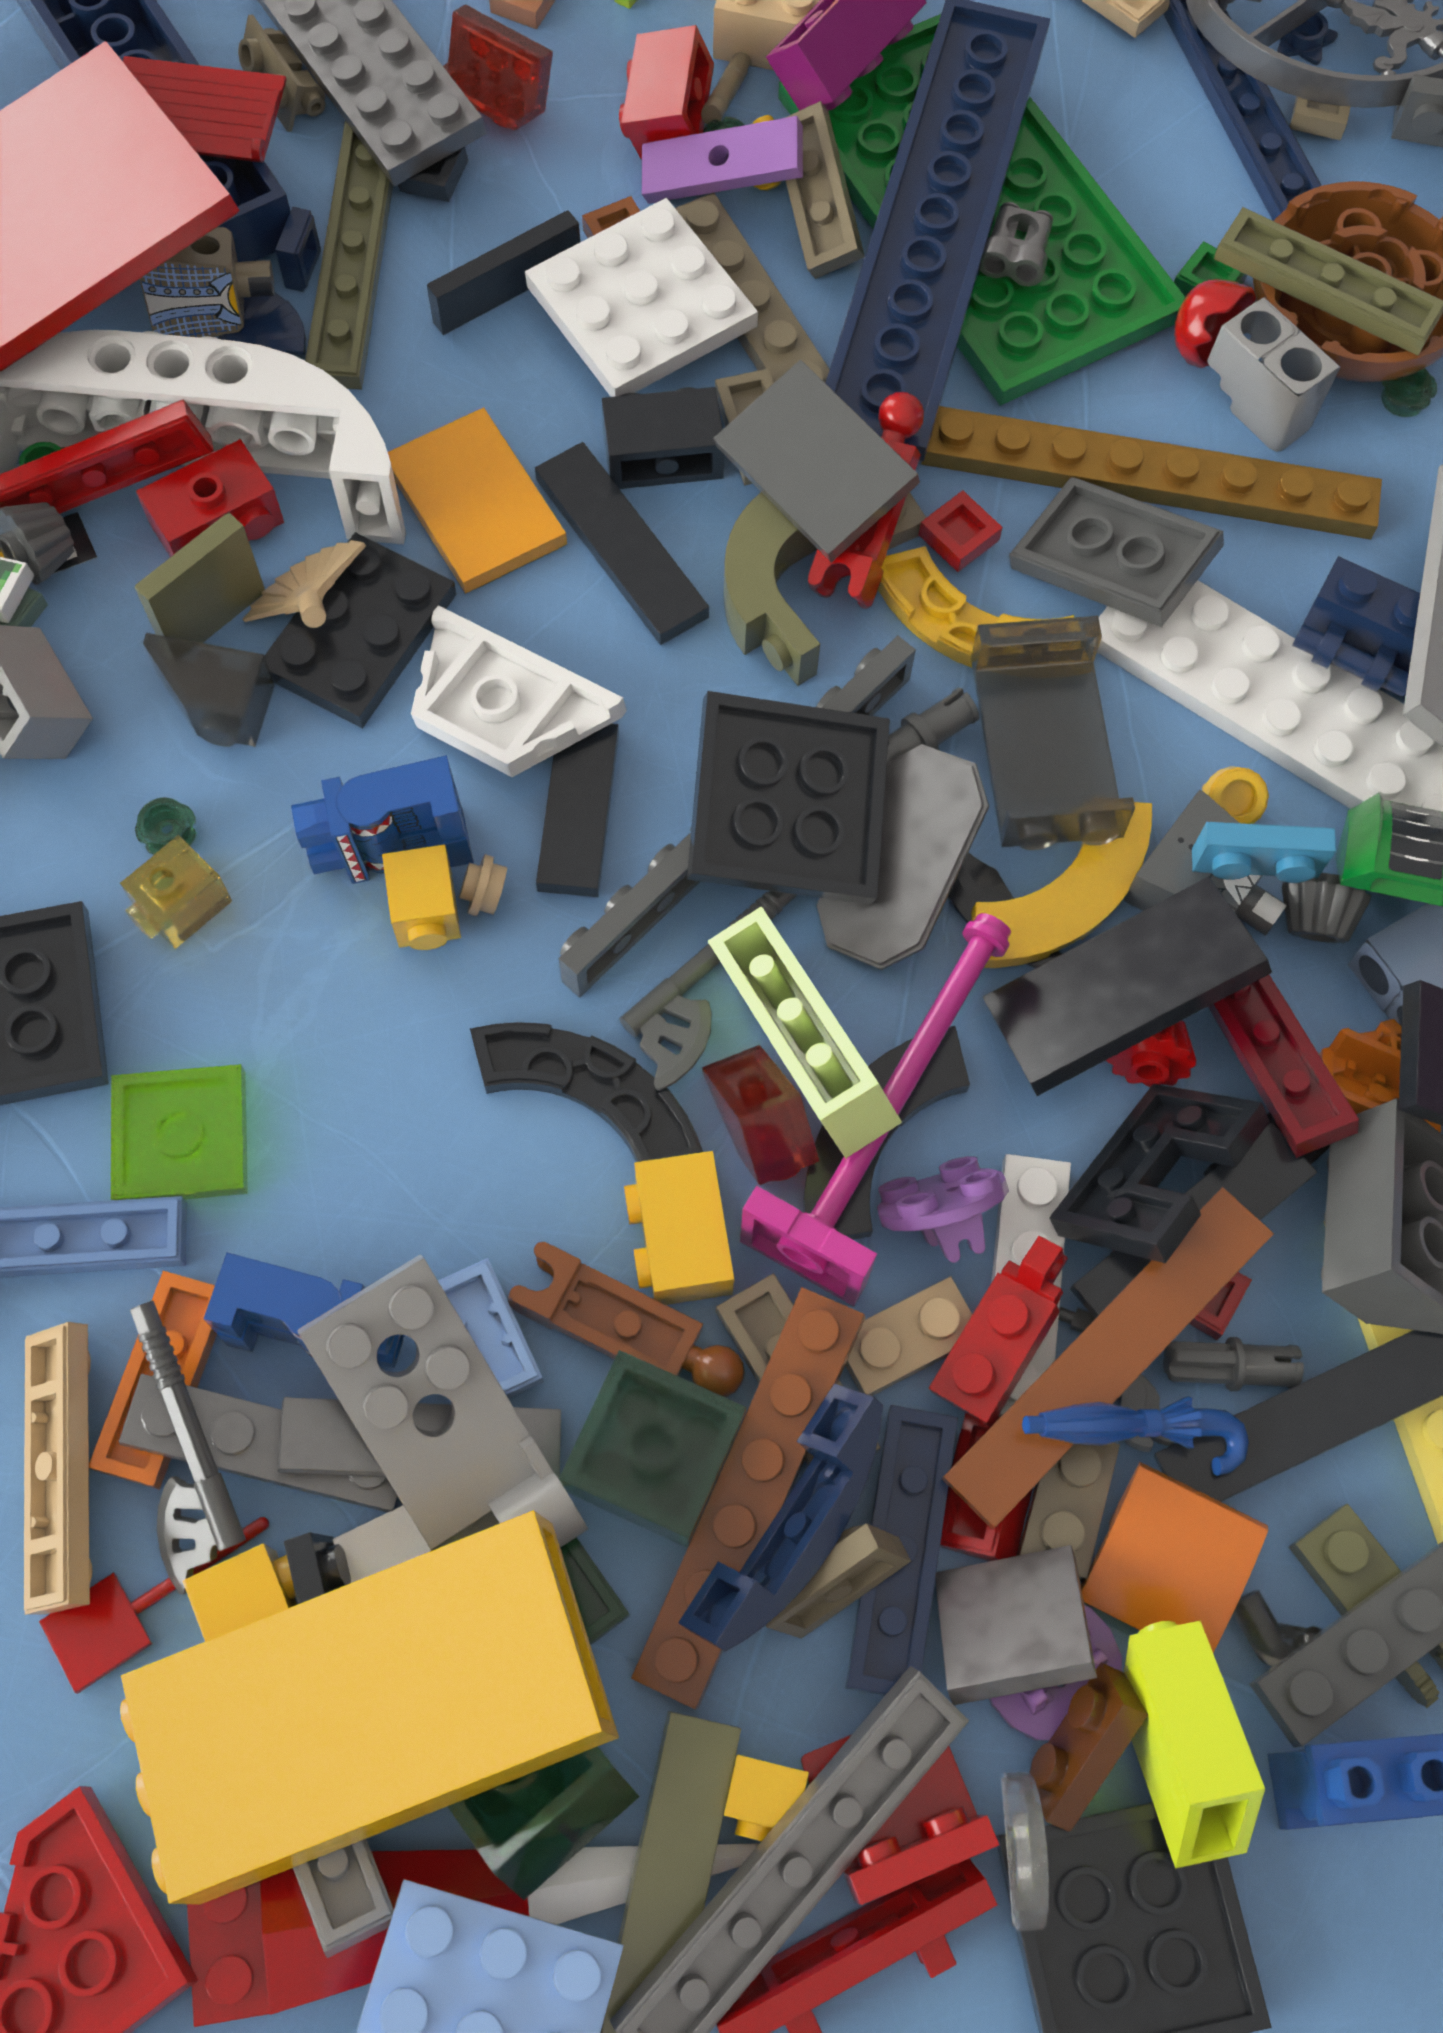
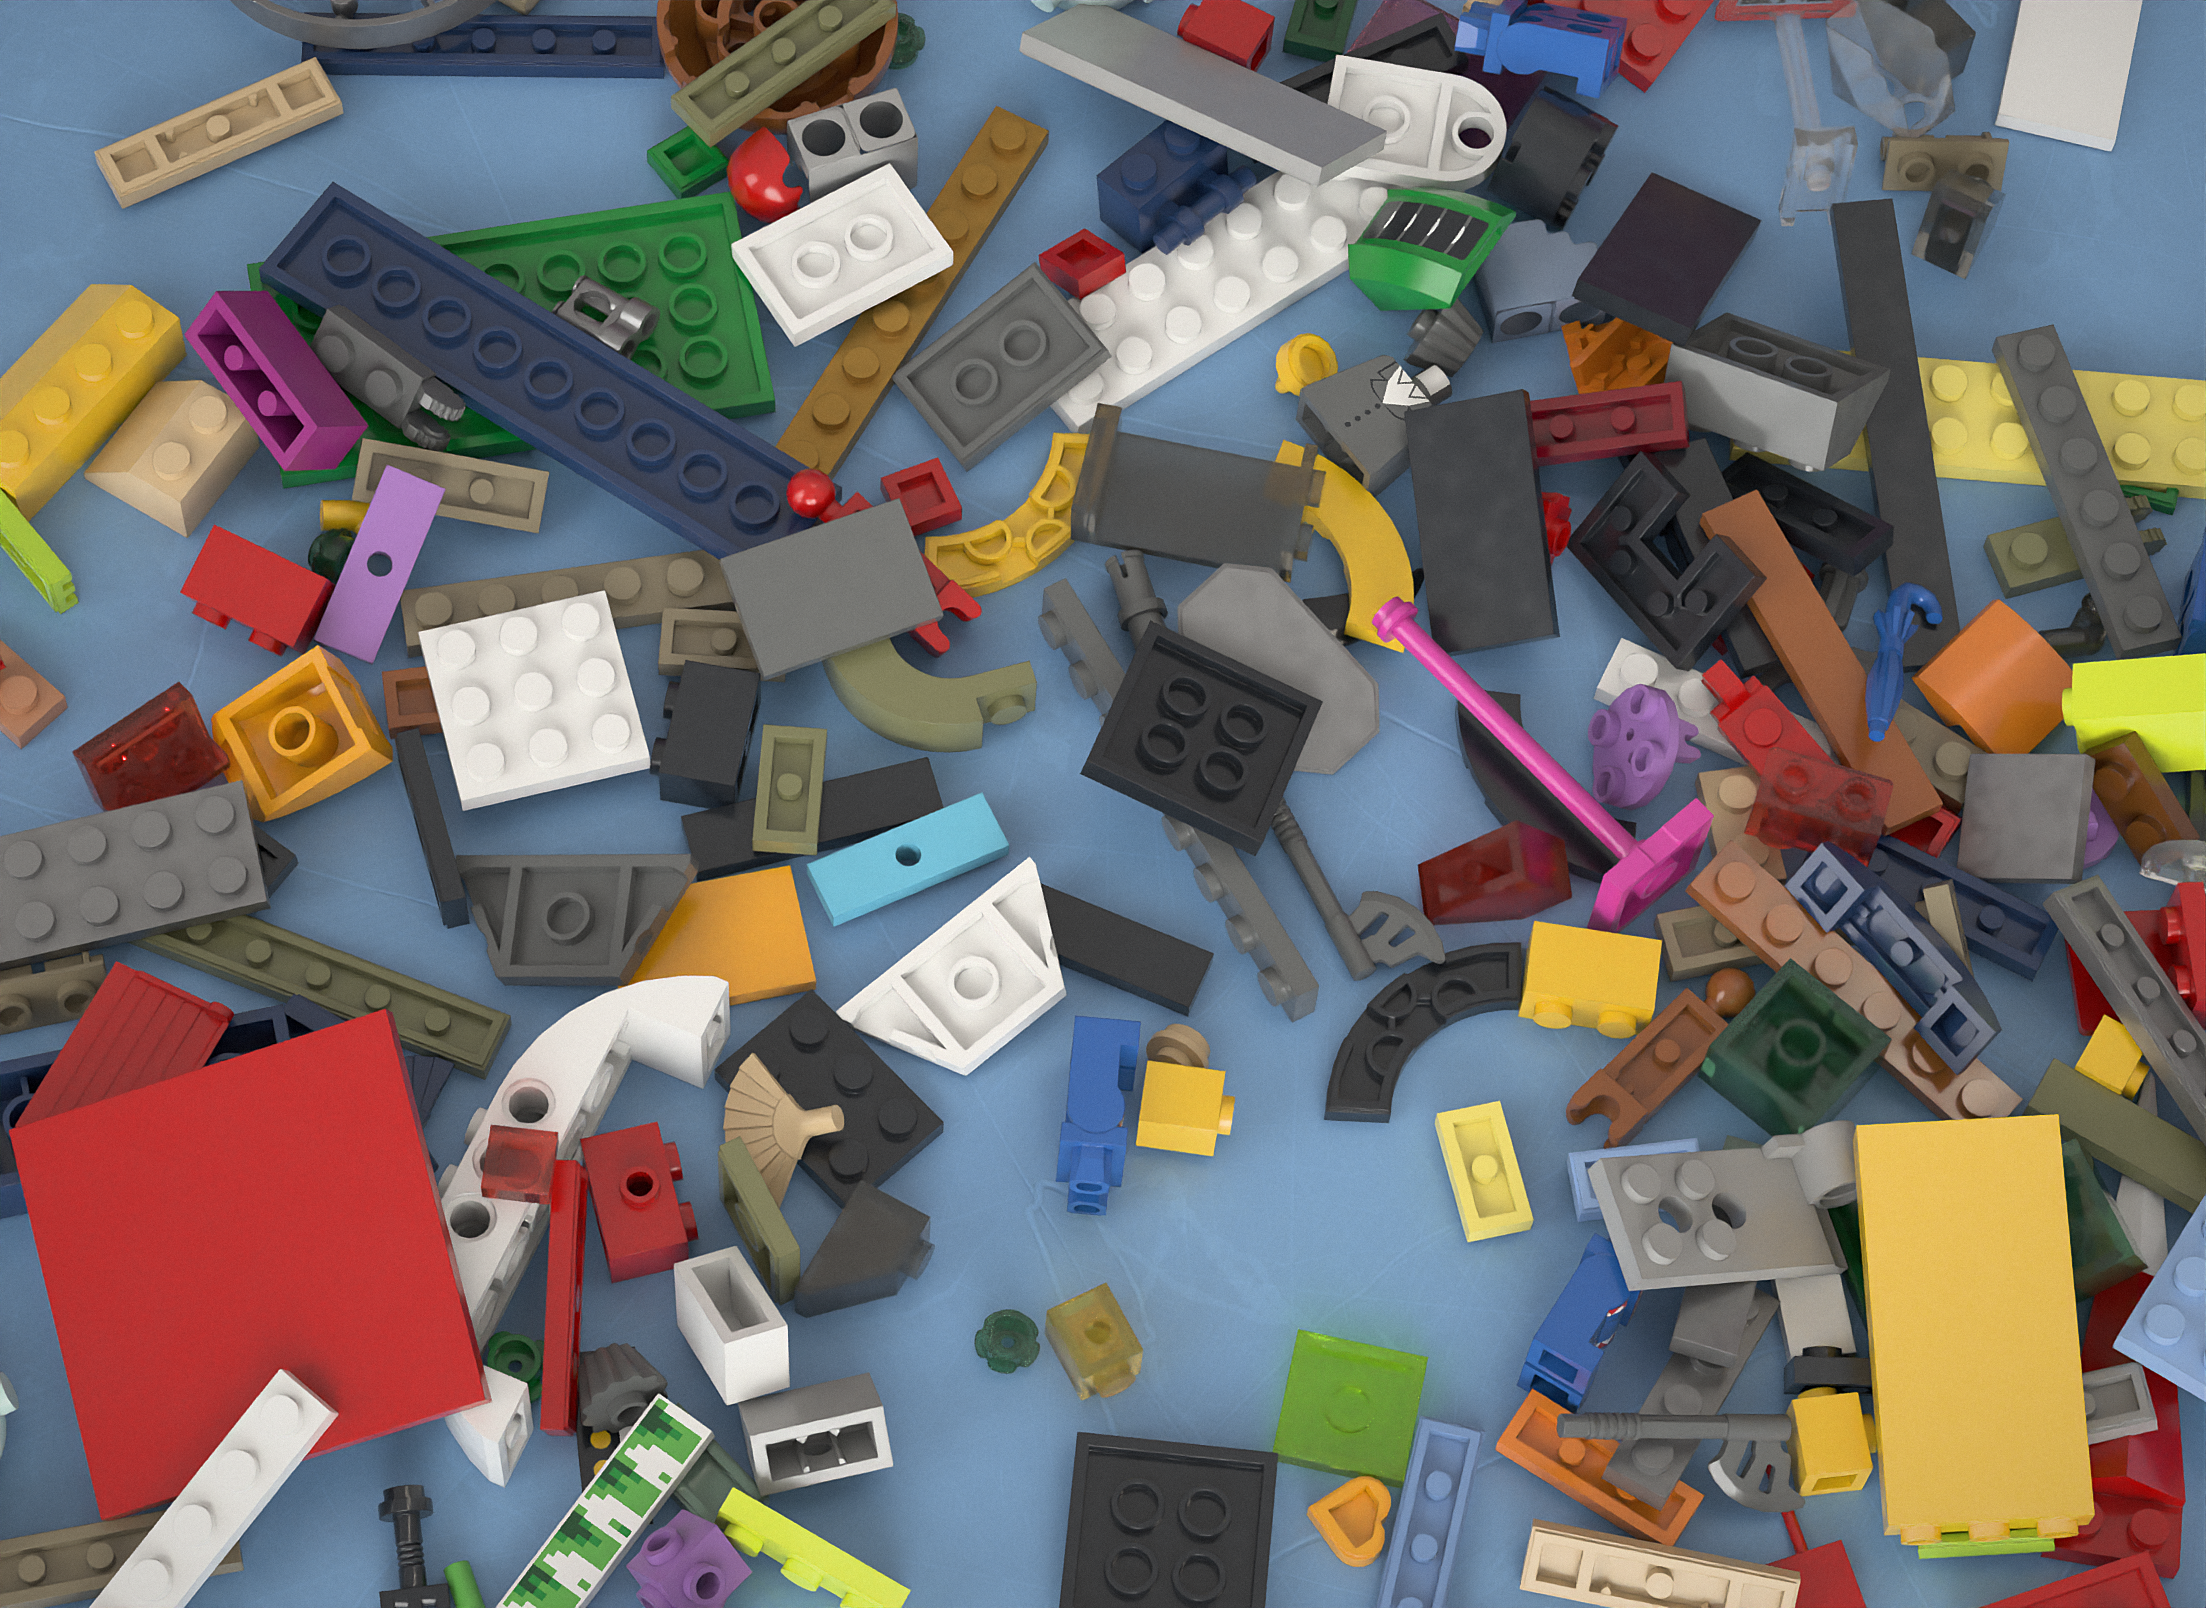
camera: 75 degrees left, 5 degrees down
dark tan wheel [701,52,751,126] -> none
yellowish green brick [708,906,902,1159] -> none
dark azure plate [1192,822,1336,883] -> none
none -> light orange slope [211,645,393,823]
none -> dark grey hinge [310,304,466,452]
none -> dark grey wing [455,854,699,986]
none -> clear red plate [481,1125,559,1205]
none -> white brick [674,1246,790,1406]
none -> white plate [731,163,953,347]
none -> olive plate [752,724,827,855]
none -> medium azure tile [807,792,1009,927]
none -> red plate [1038,228,1126,300]
none -> light orange tile [1306,1476,1391,1567]
none -> light yellow plate [1434,1101,1534,1243]
none -> black plate [1721,452,1894,577]
none -> clear red bracket [1744,747,1894,867]

